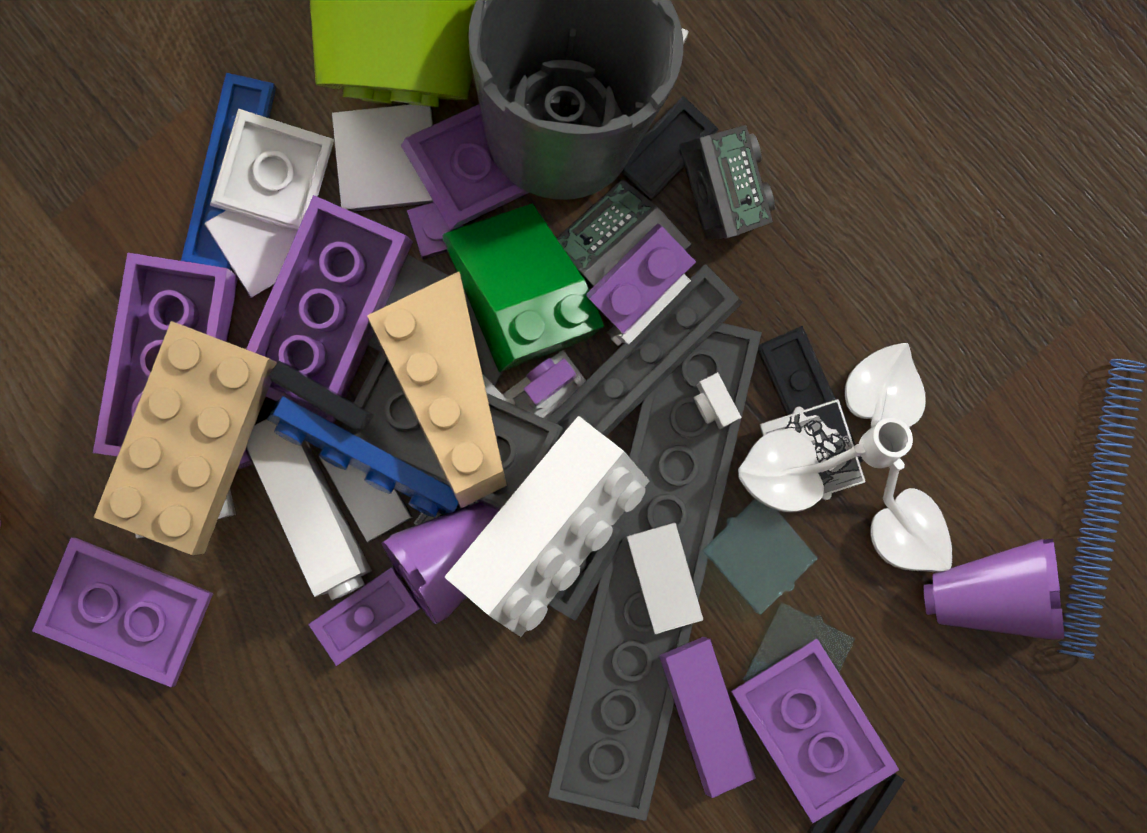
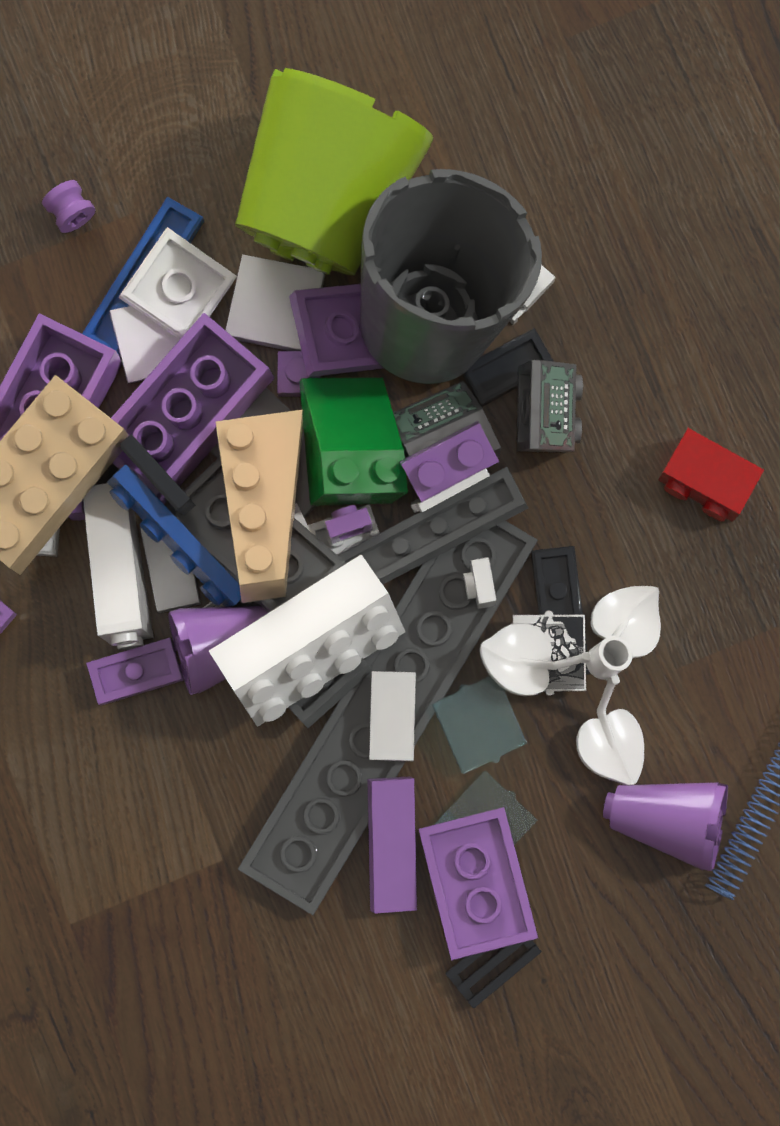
camera: 20 degrees right, 5 degrees down
none -> medium lavender wheel [42,180,96,233]
none -> red brick [658,428,764,522]

